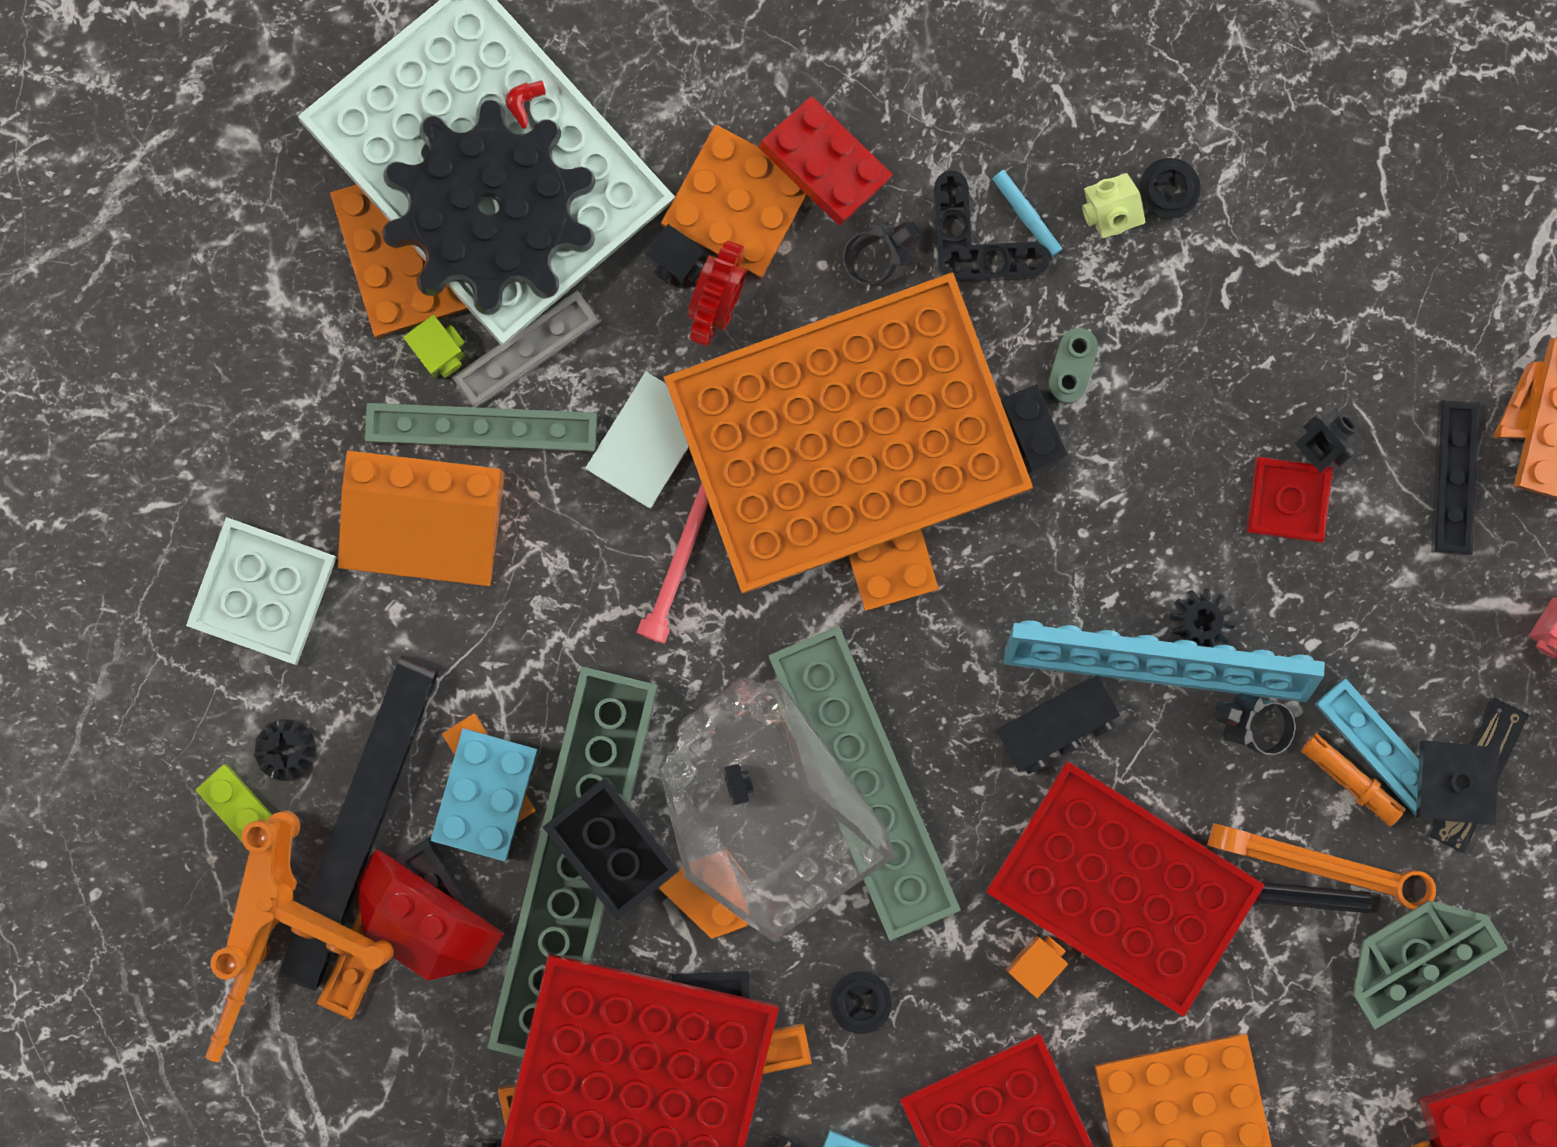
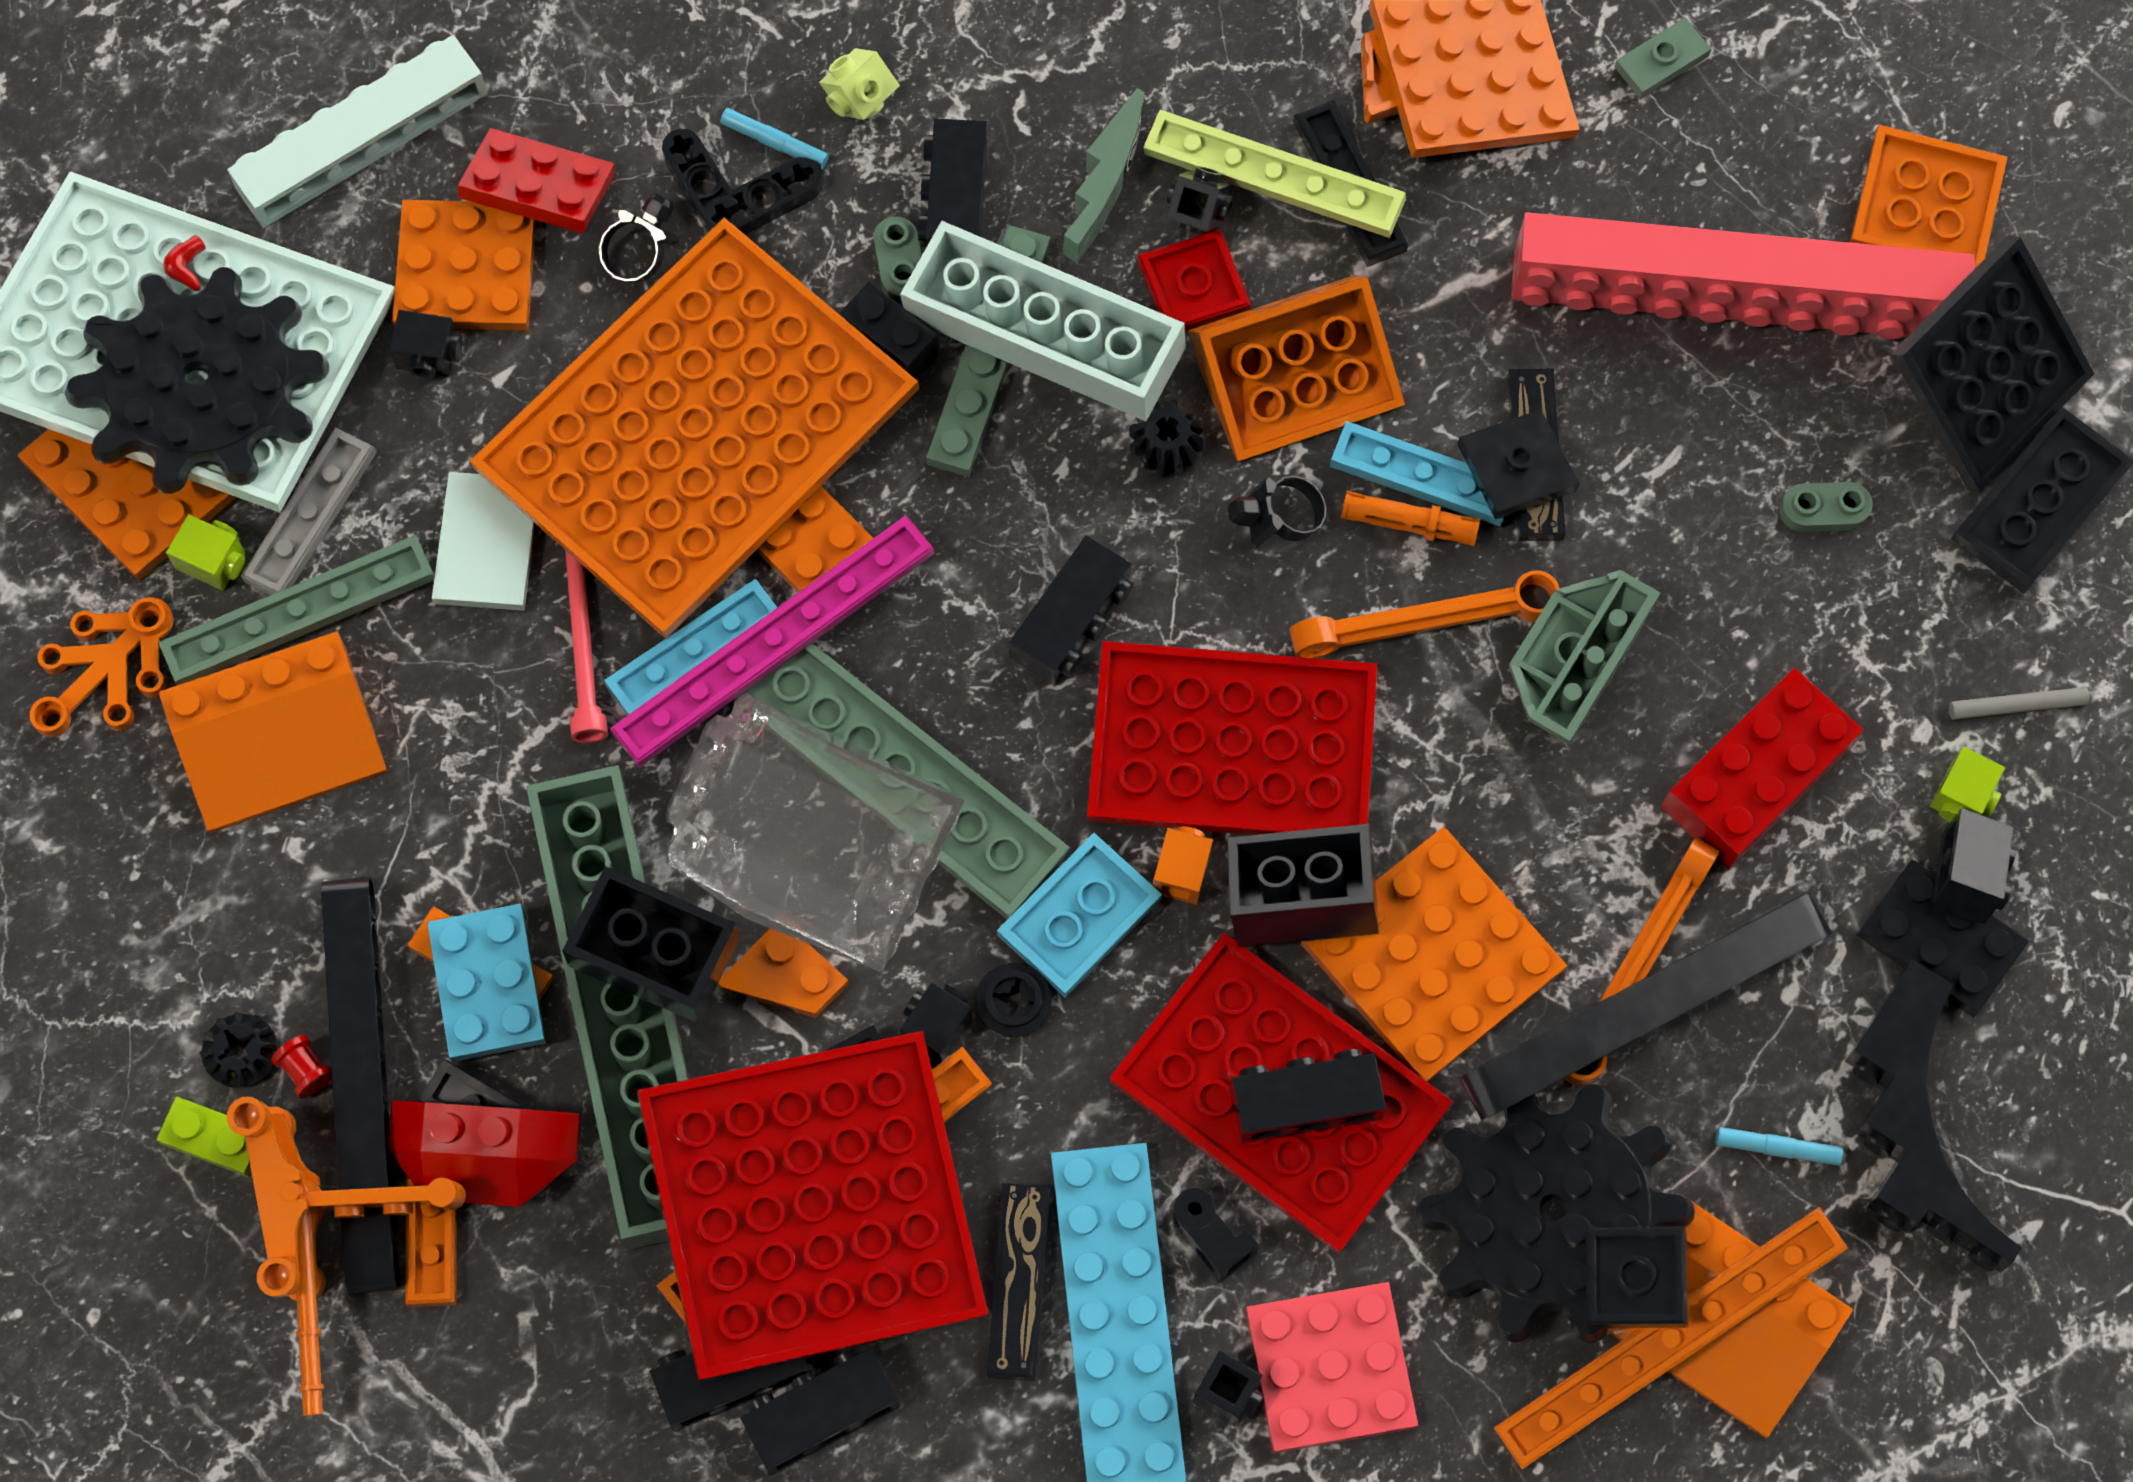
camera: 25 degrees left, 15 degrees down
light aqua plate [186,517,337,665] -> none
red gear [687,240,747,347] -> none
black plate [722,763,754,806] -> none
medium azure plate [1003,621,1325,702] -> none
black gear [1139,158,1201,219] -> none
black axle [1257,882,1372,913] -> none
none -> orange plant [29,597,174,737]
none -> light aqua brick [227,35,487,228]
none -> red bush [271,1035,332,1099]
none -> medium azure plate [604,579,777,716]
none -> dark pink tile [610,515,934,768]
none -> light aqua brick [900,221,1186,421]
none -> black brick [900,982,972,1064]
none -> black brick [918,118,987,247]
none -> sand green plate [926,225,1050,477]
none -> medium azure plate [997,833,1162,998]
none -> sand green slope [1063,88,1145,264]
none -> yellowish green plate [1143,110,1406,238]
none -> orange slope [1188,275,1405,461]
none -> black brick [1228,824,1379,947]

